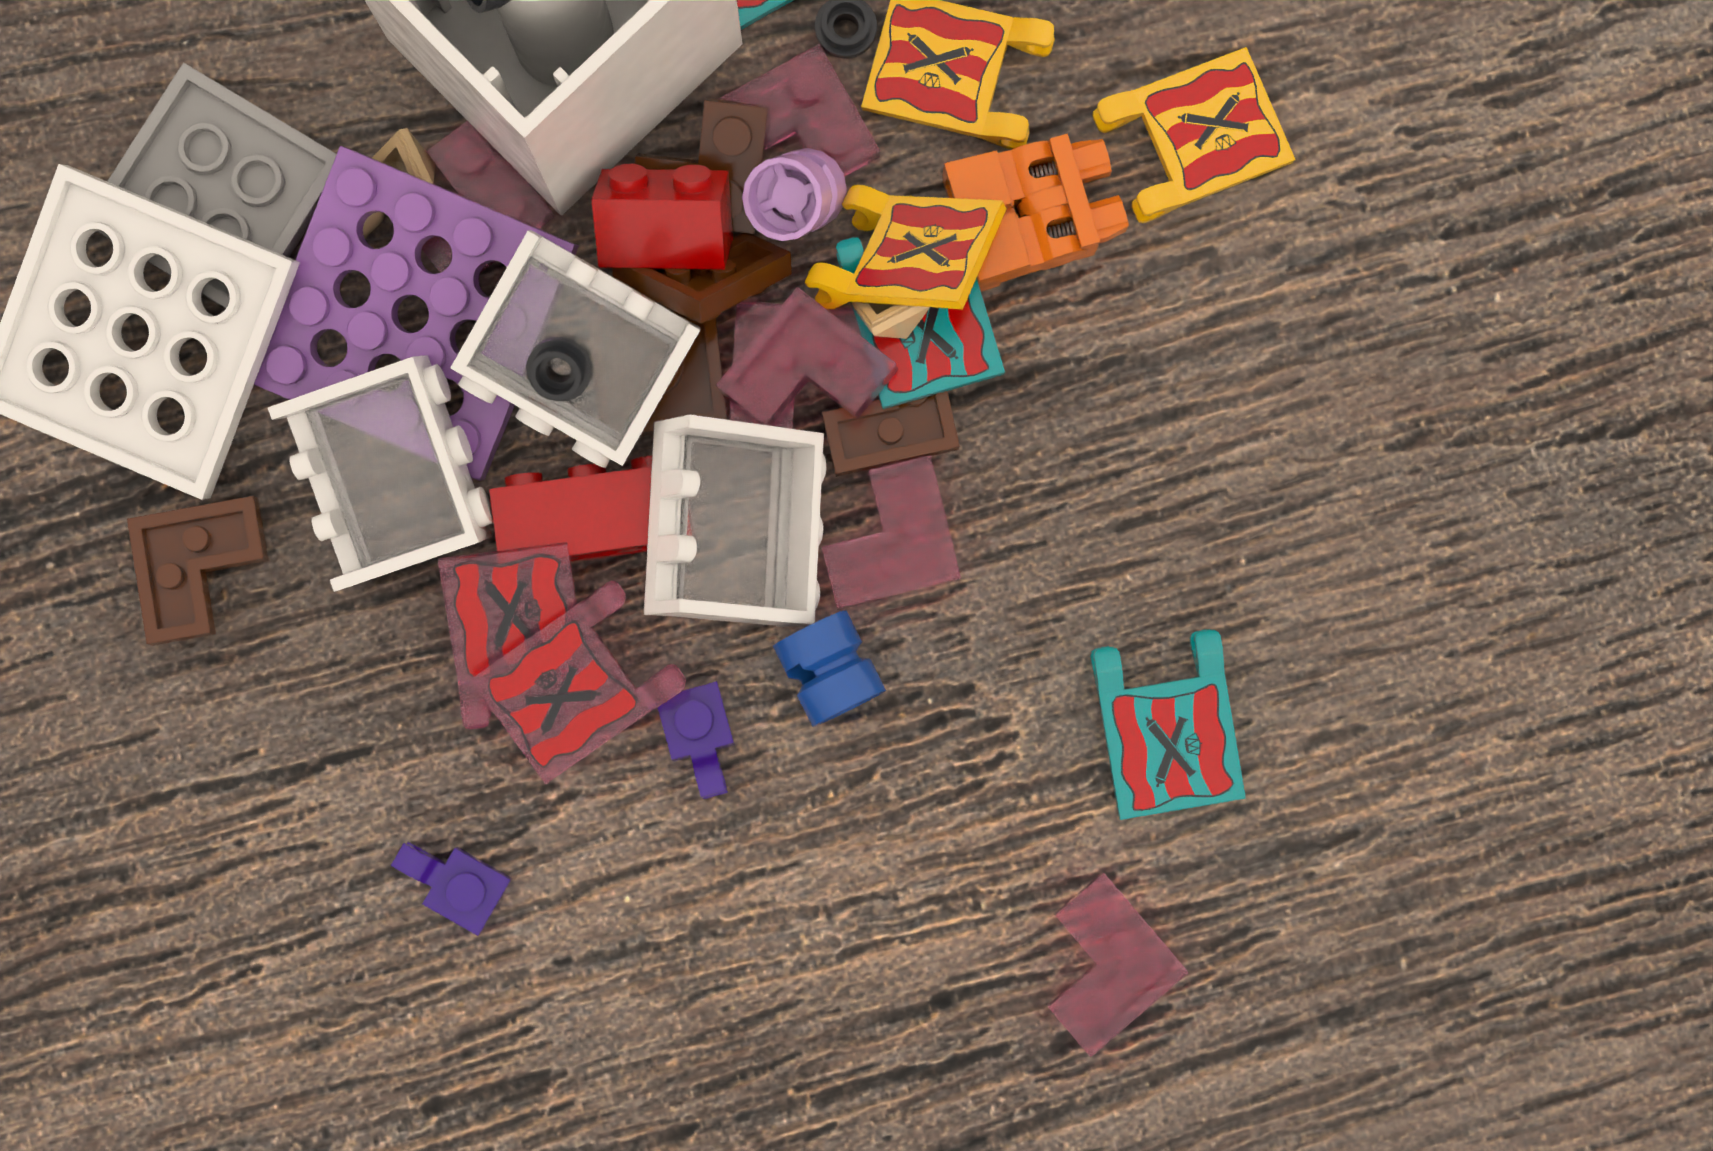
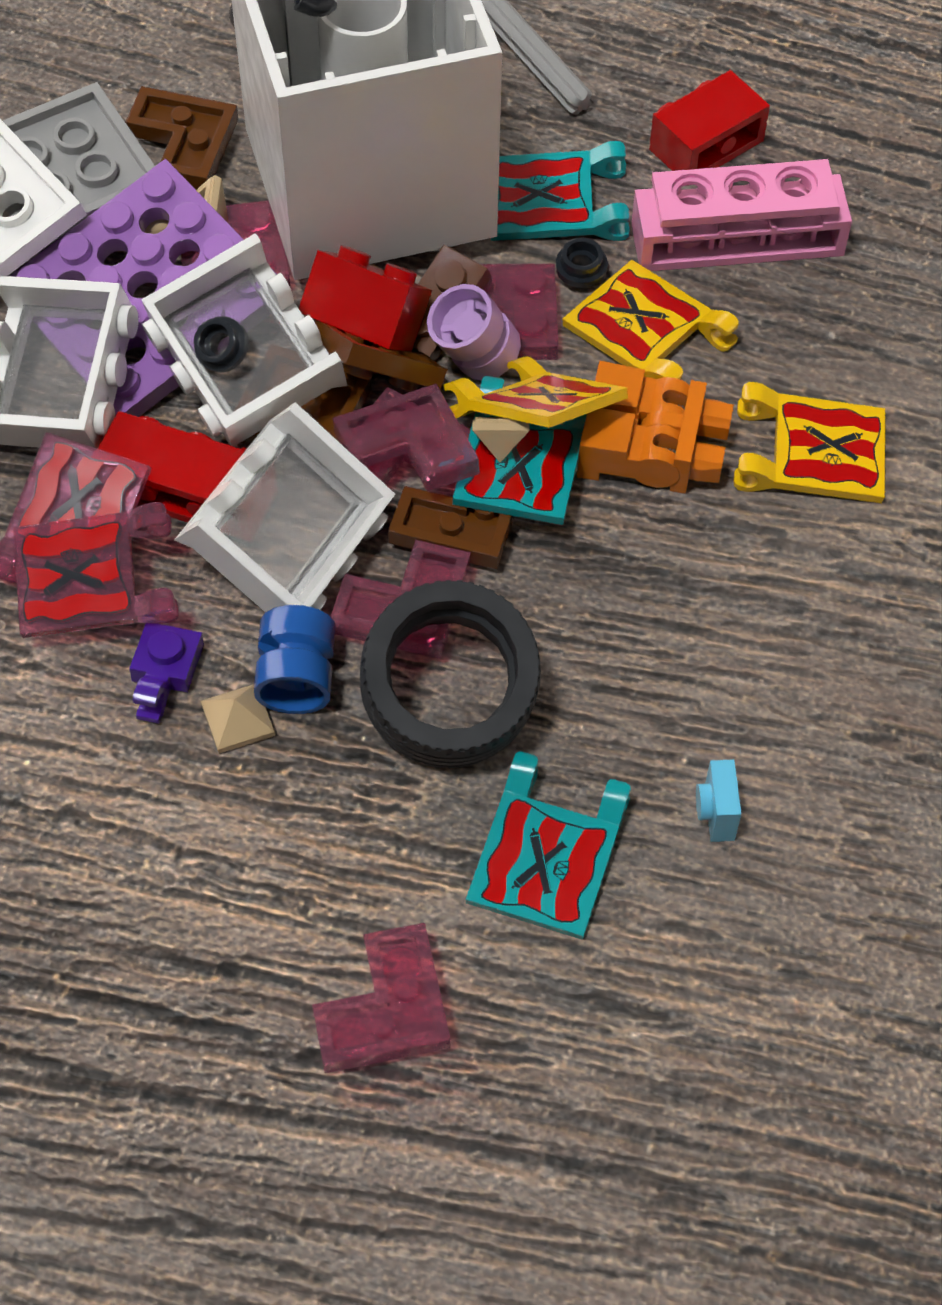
camera: 30 degrees right, 25 degrees down
none -> reddish brown plate [125,86,239,190]
none -> tan slope [201,684,275,754]
none -> black tyre [359,580,541,768]
none -> medium azure plate [696,759,741,842]

